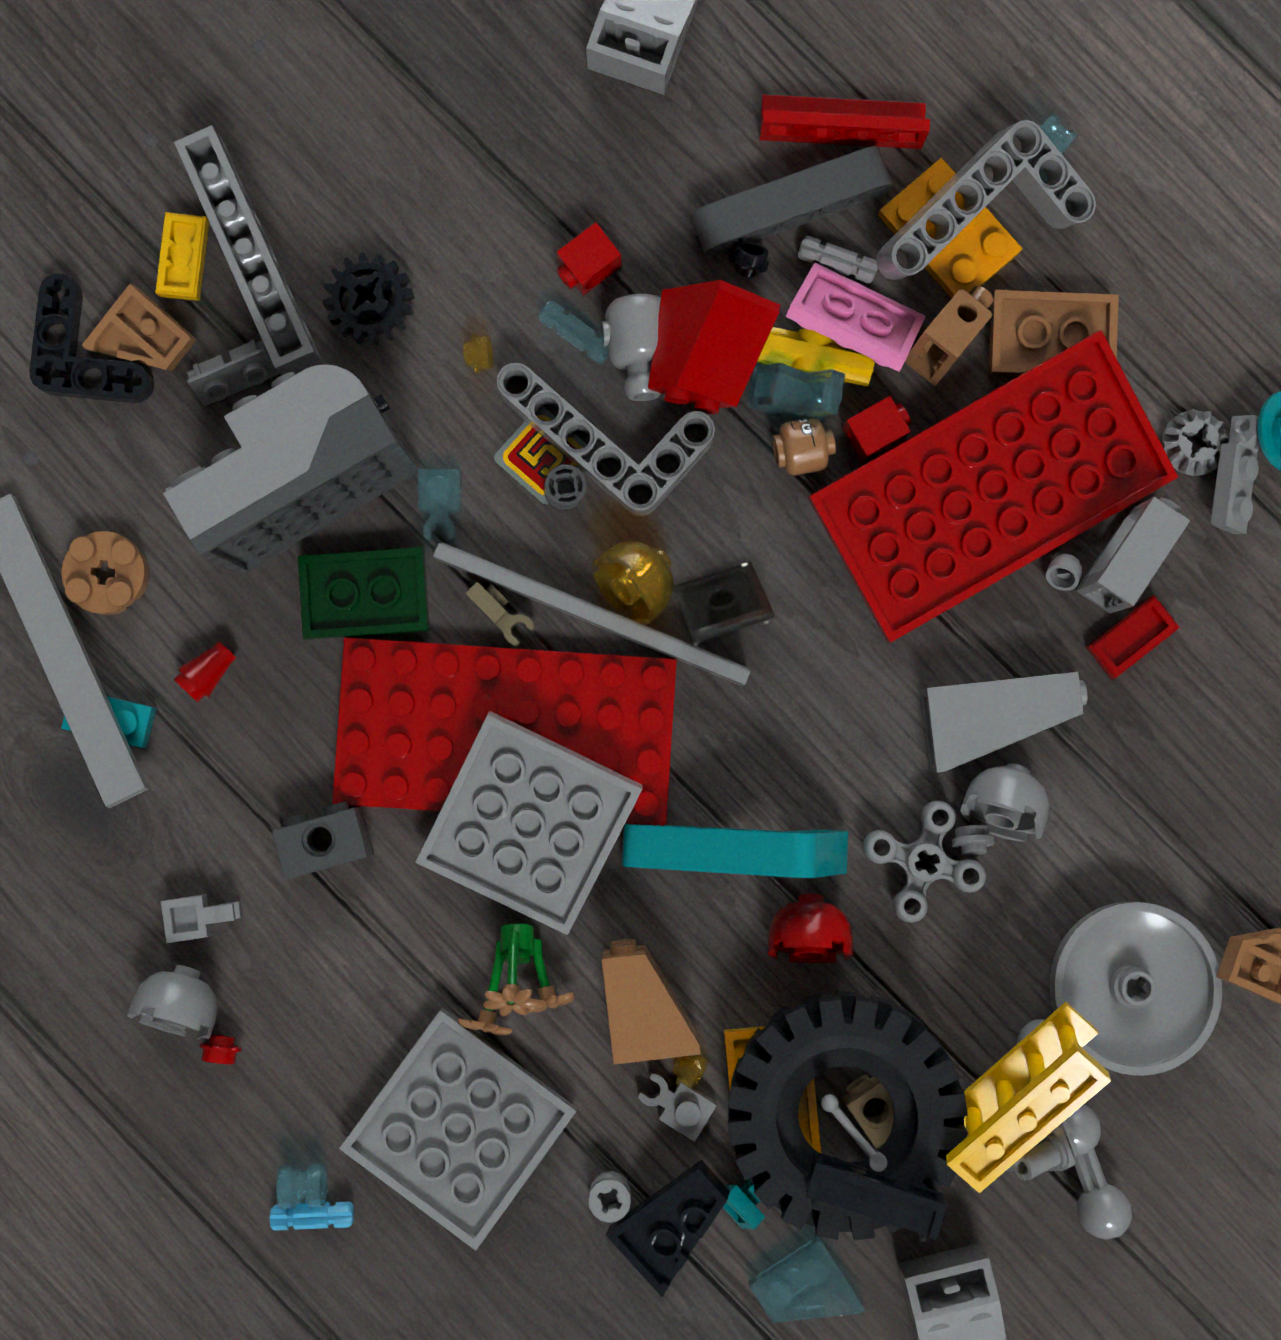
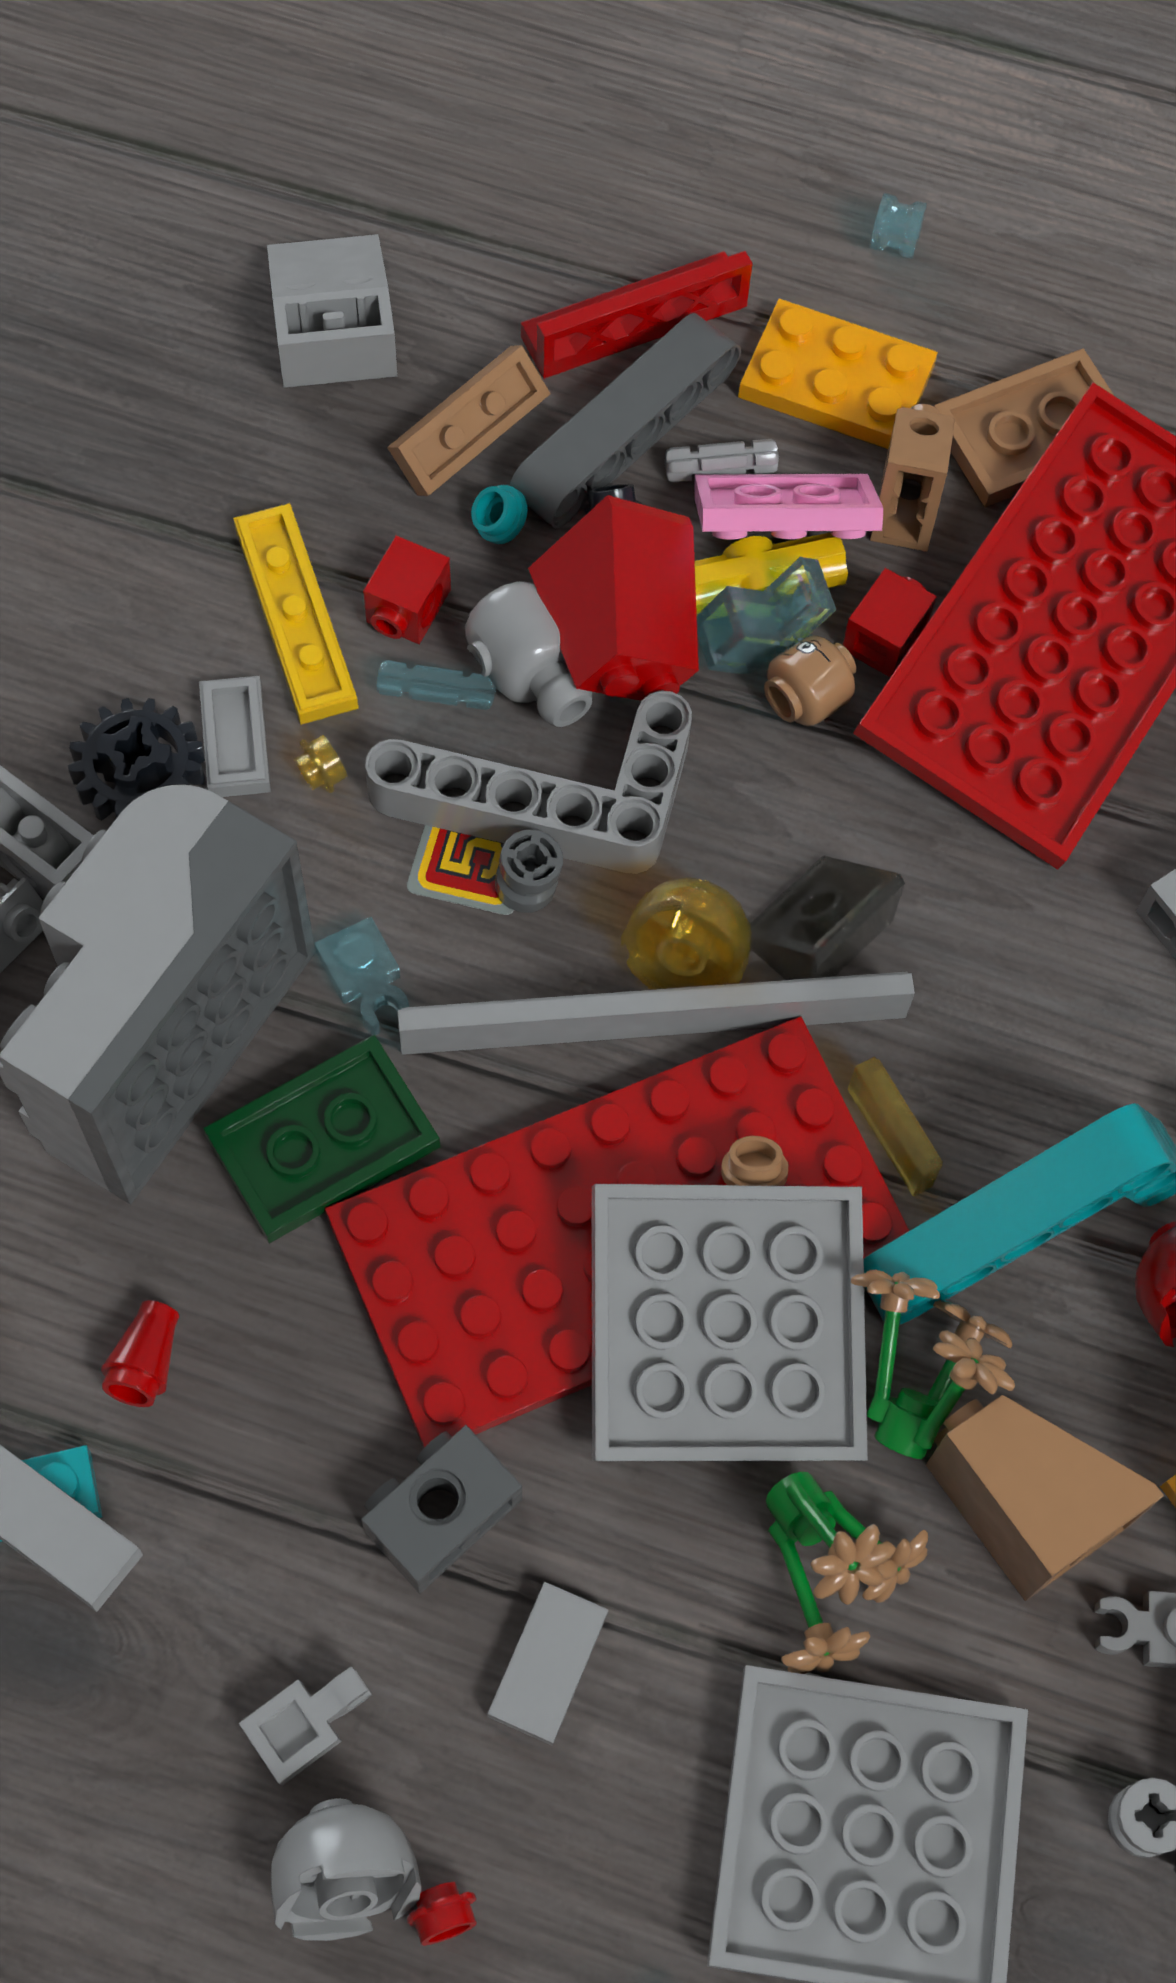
camera: 35 degrees left, 20 degrees down
dark tan plate [465,582,536,647] -> none
clear yellow plate [672,1055,709,1090] -> none
light grey beam [877,120,1096,280] -> none
none -> light grey tile [199,676,271,797]
none -> yellow tile [233,503,359,725]
none -> medium nougat plate [387,345,551,496]
none -> teal plate [471,485,527,544]
none -> light grey tile [487,1582,609,1746]
none -> medium nougat plate [721,1136,788,1186]
none -> clear yellow tile [847,1056,943,1197]
none -> plant [851,1269,1015,1459]

